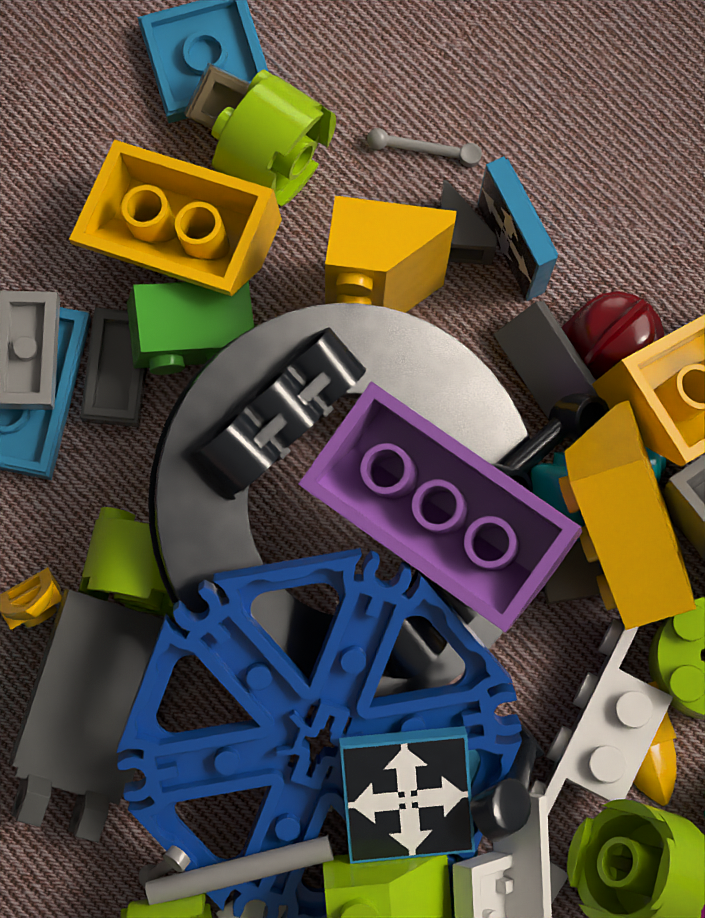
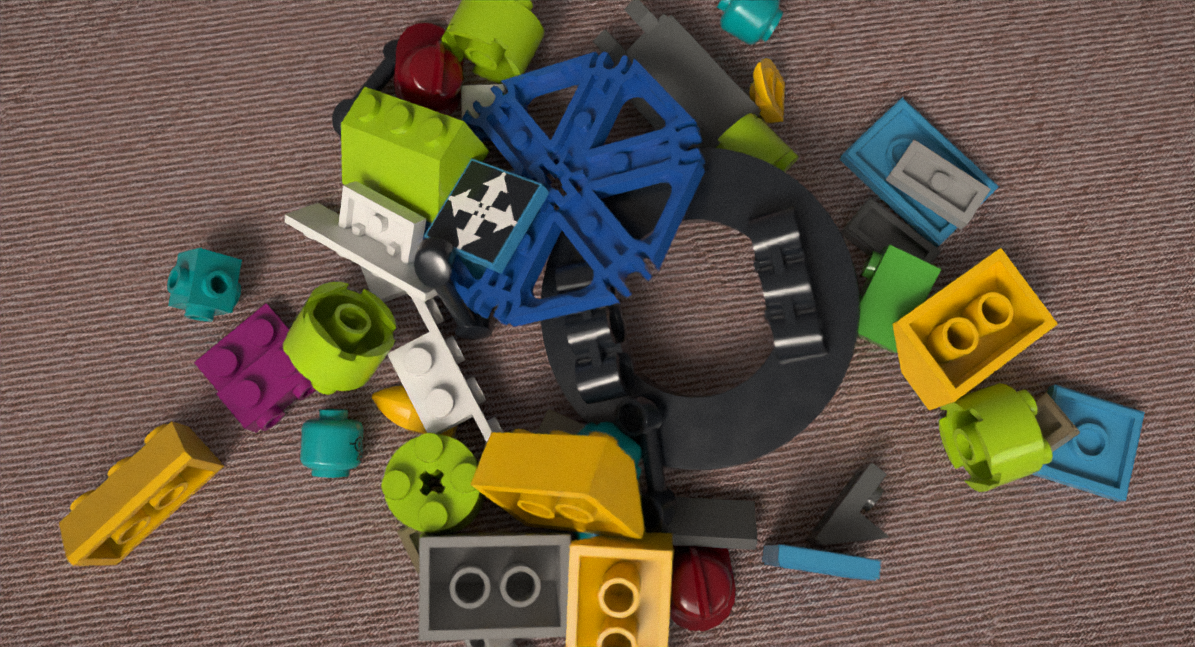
camera: 125 degrees right, 0 degrees up
light grey hinge [139,845,191,887] -> none
light grey bar [145,835,334,905] -> none
medium lavender slope [298,381,582,633] -> none
yellow slope [325,196,456,313] -> none
light grey hinge [367,128,482,167] -> none

